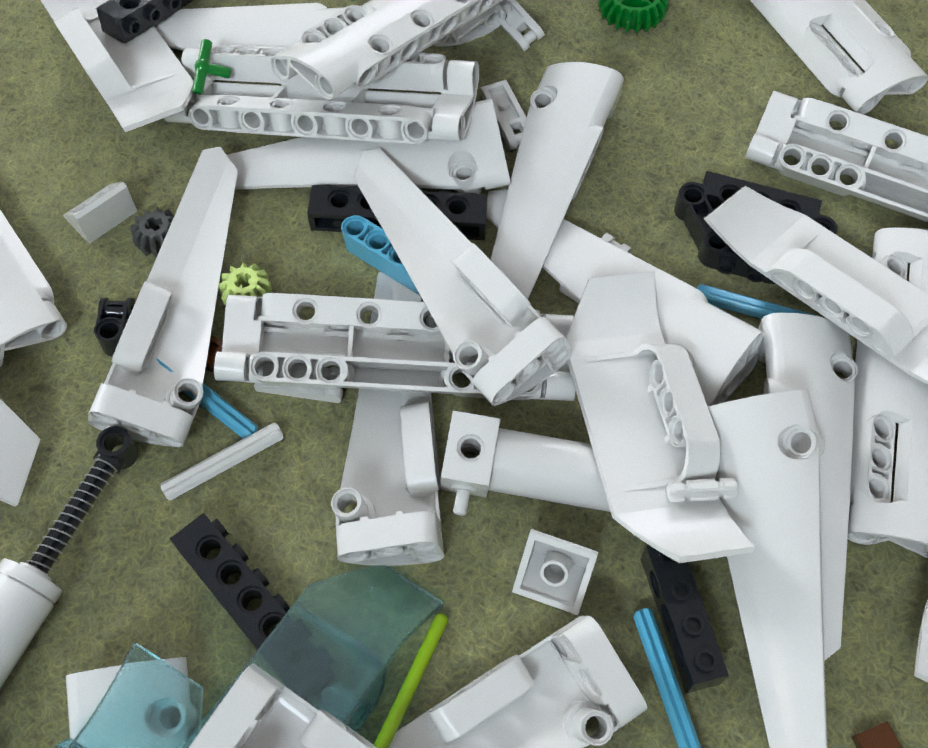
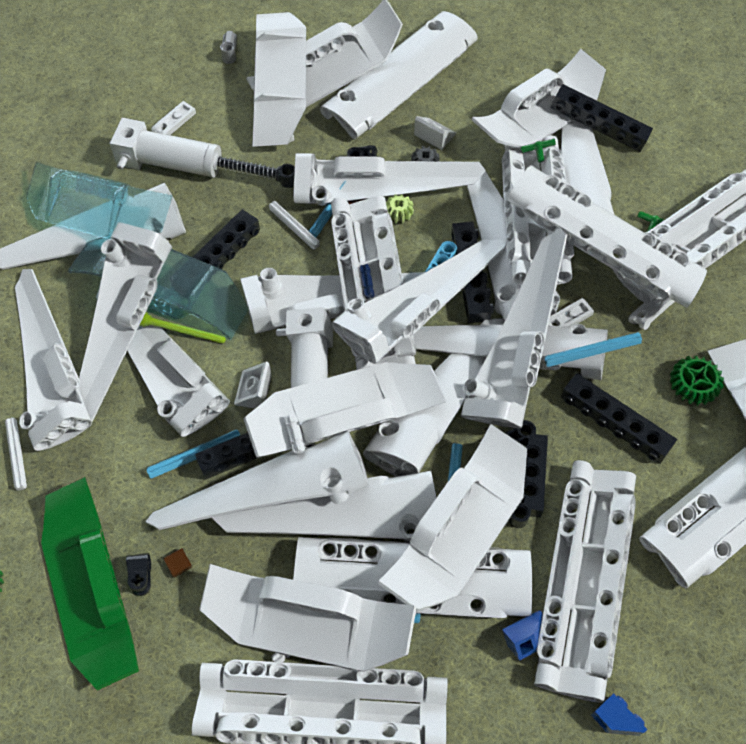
camera: 80 degrees right, 0 degrees up
none -> dark blue axle [359,264,375,299]
none -> white panel [461,228,567,428]
none -> medium azure axle [544,332,642,367]
none -> black brick [561,373,678,464]

